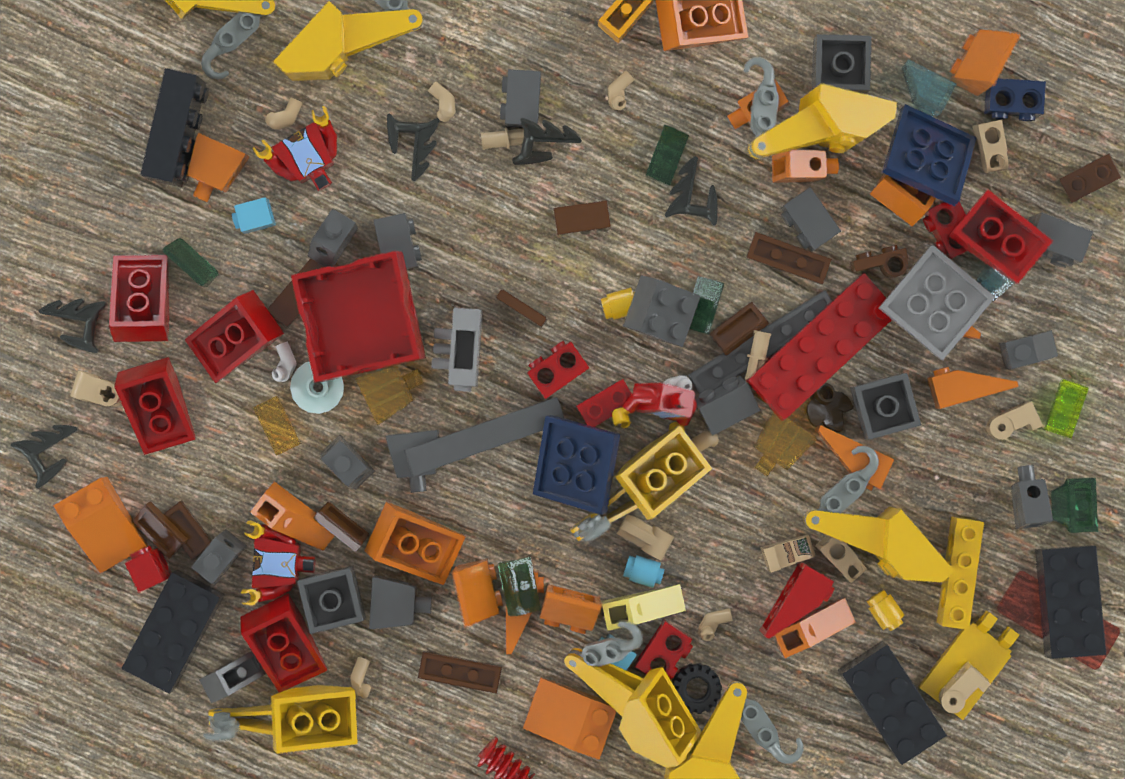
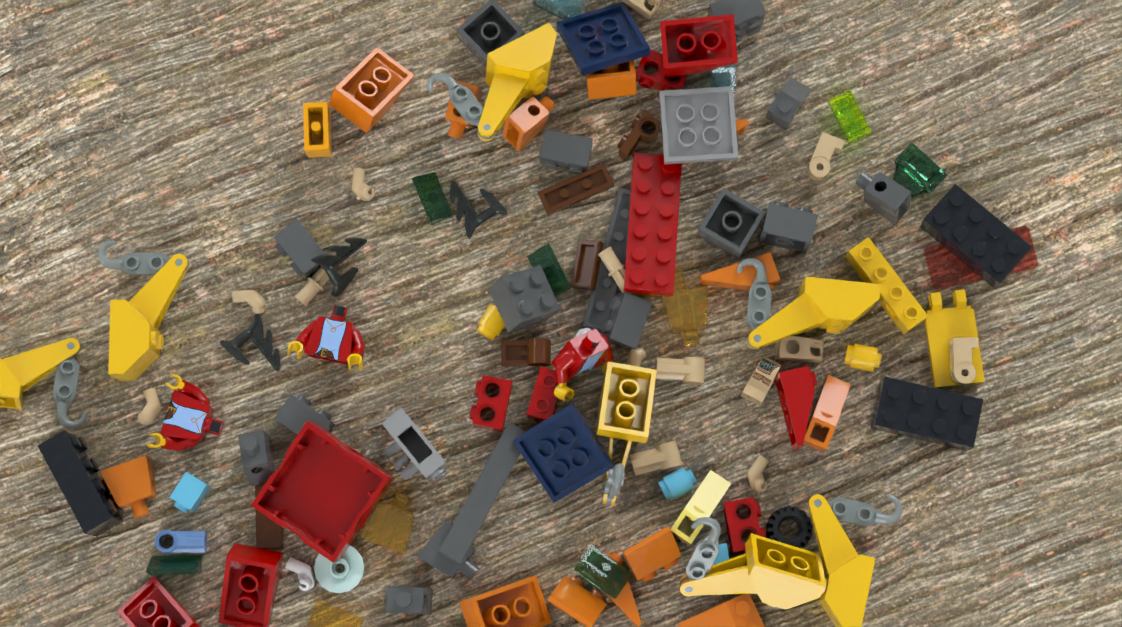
camera: 40 degrees left, 10 degrees down
reddish brown tile [496,290,547,328] -> none
reddish brown tile [554,200,611,235] -> none
dark brown plate [806,382,854,432] -> none
orange slope [927,366,1019,409] -> none
none -> medium blue piece [155,530,207,554]
none -> torso [287,305,365,370]
none -> reddish brown plate [501,338,551,366]
none -> tan piece [656,357,705,385]
none -> dark grey brick [758,202,818,253]

